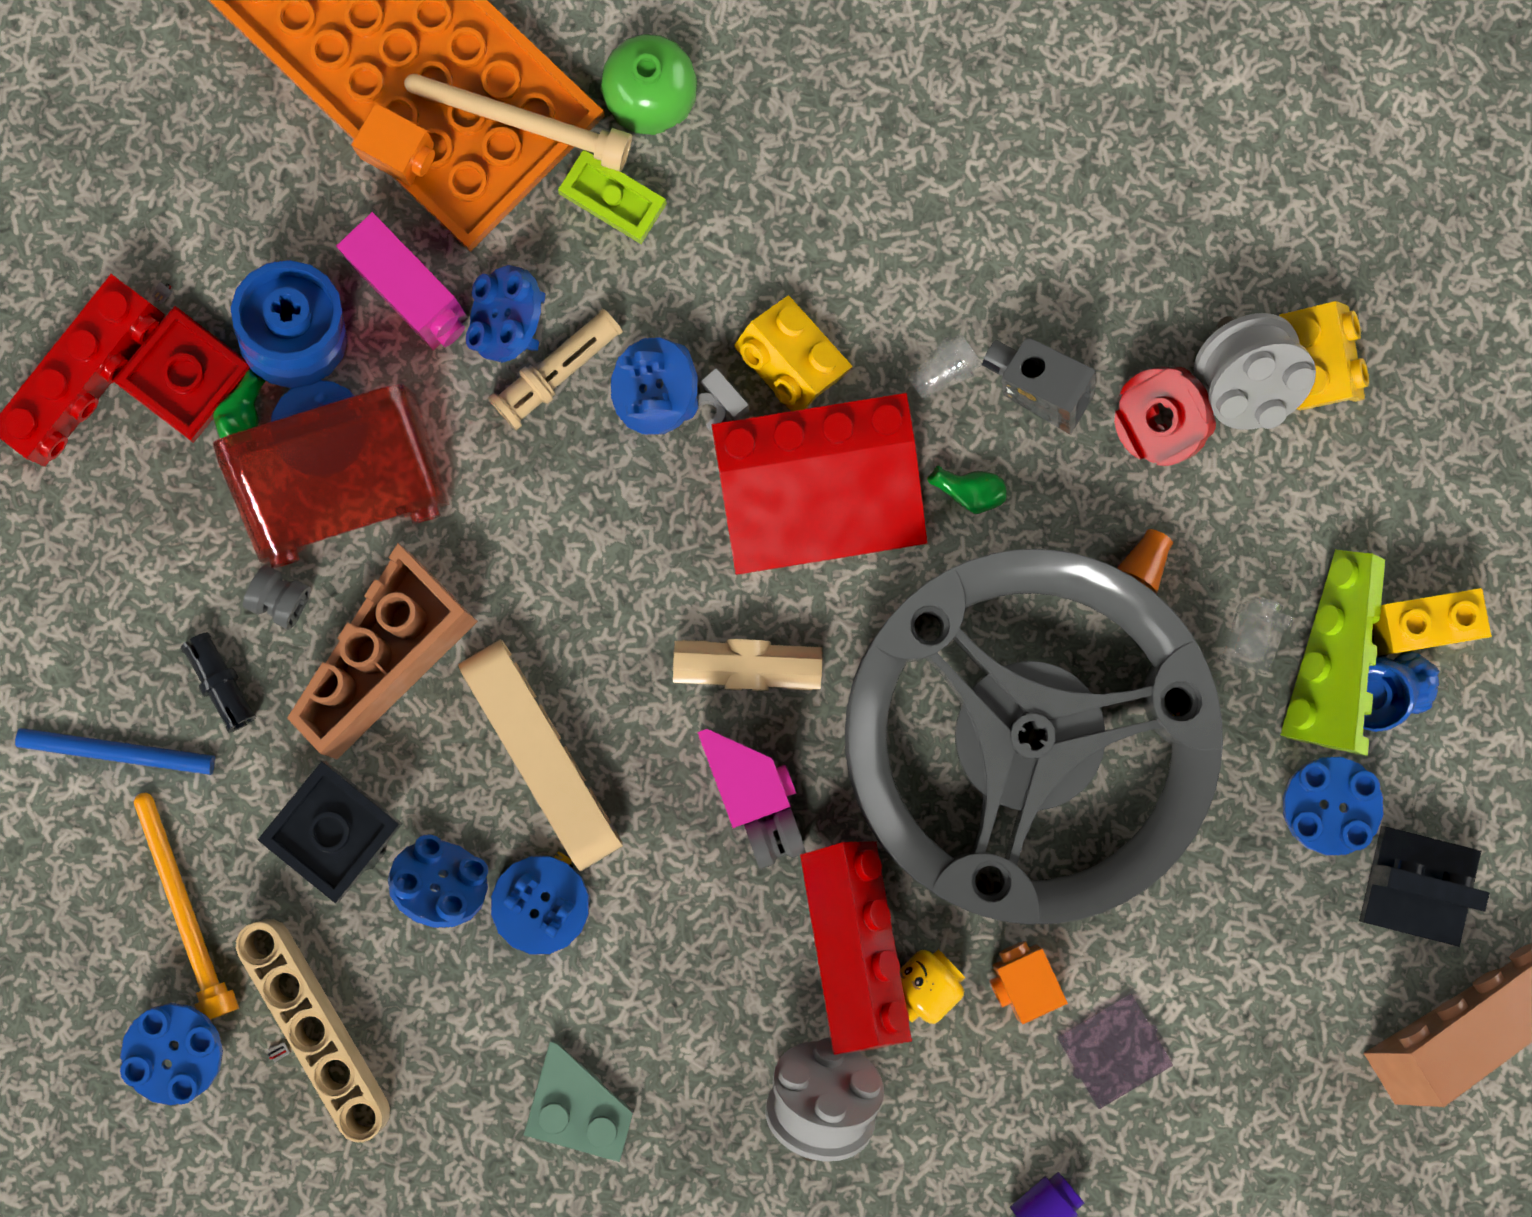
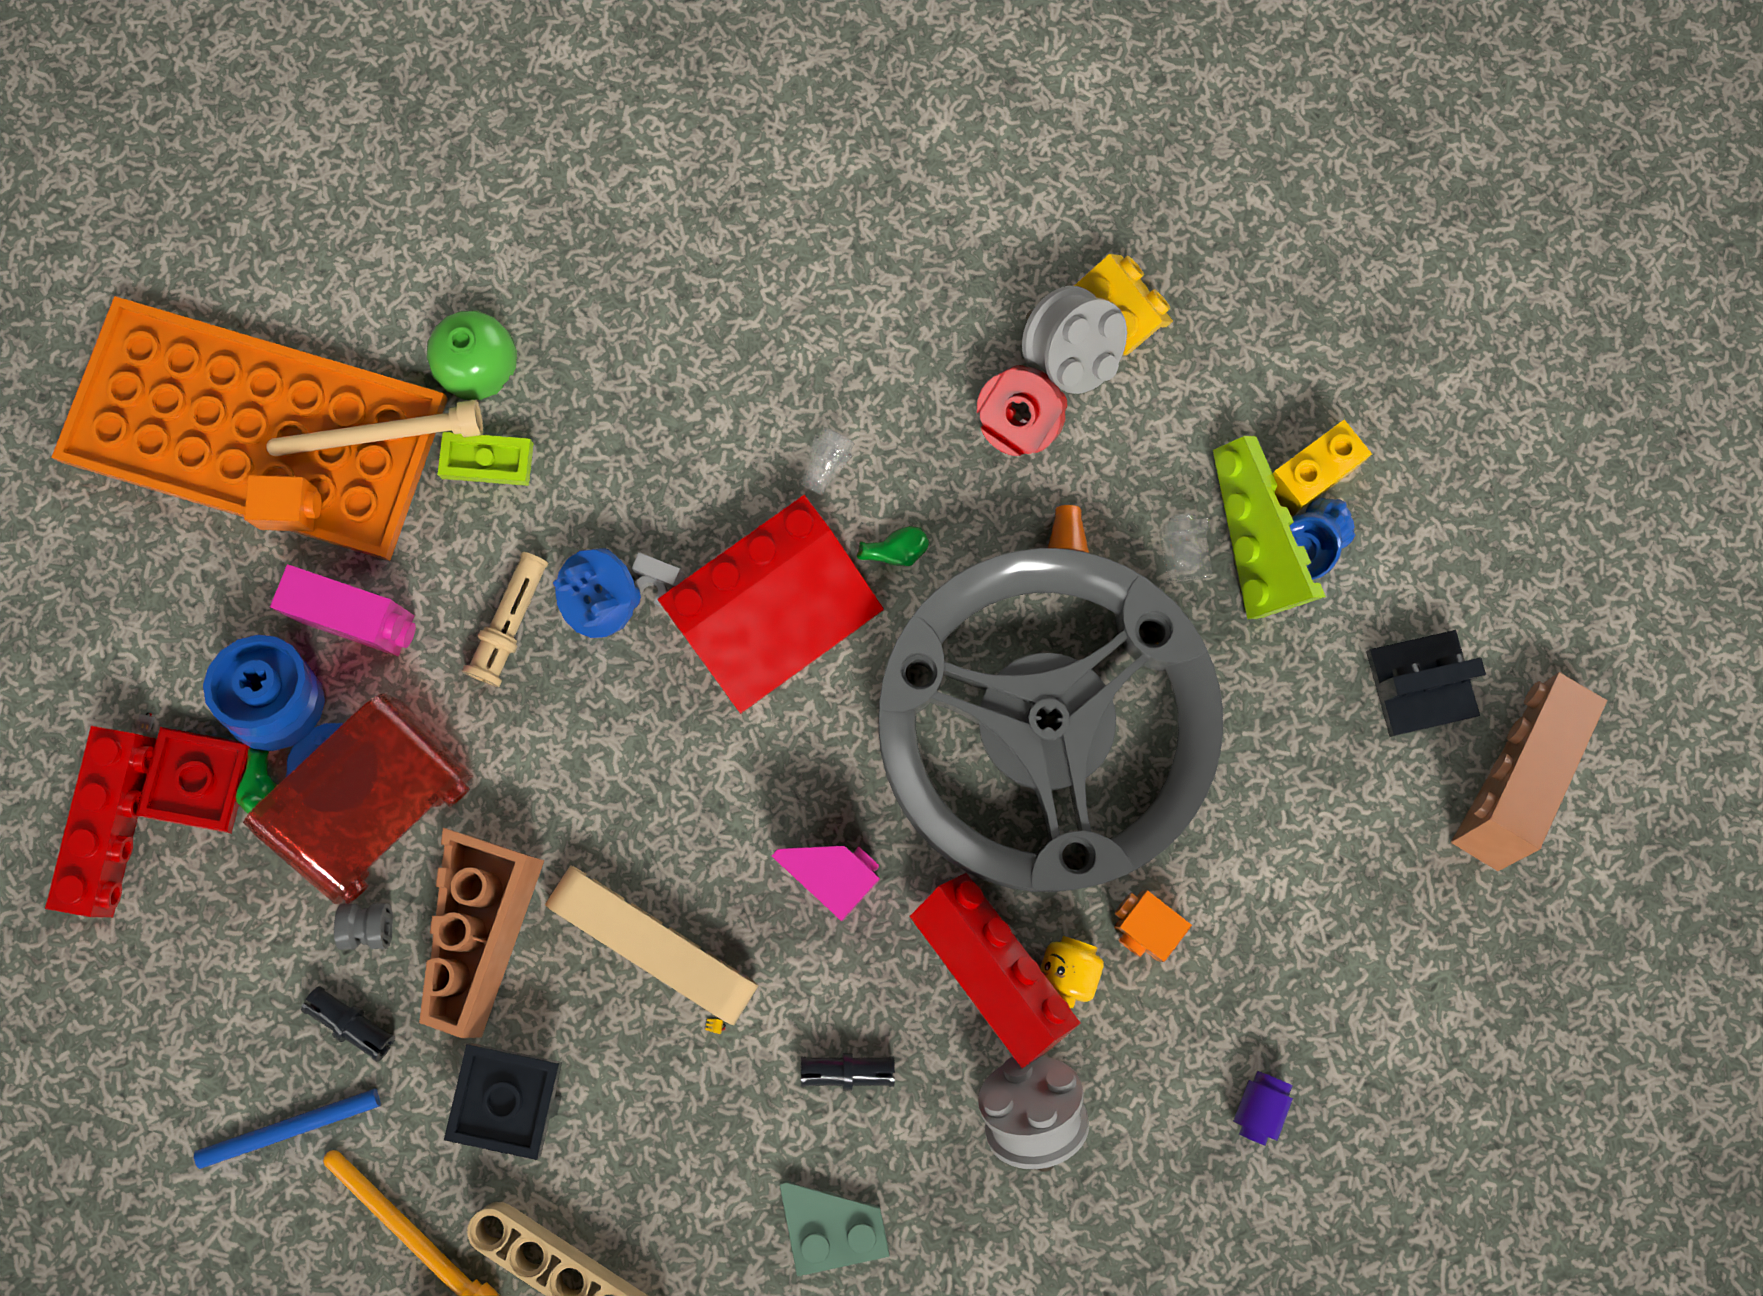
camera: 25 degrees left, 5 degrees down
blue plate [388,835,488,928] -> none
blue plate [466,265,546,363] -> none
blue plate [491,856,590,954] -> none
tan piece [673,639,822,691] -> none
yellow bracket [734,295,853,411] -> none
dark grey wheel [744,807,806,870] -> none
dark grey torso [982,338,1096,435] -> none
piece [1057,993,1173,1109] -> none
blue plate [1283,757,1384,855] -> none
none -> black pin [801,1053,895,1091]

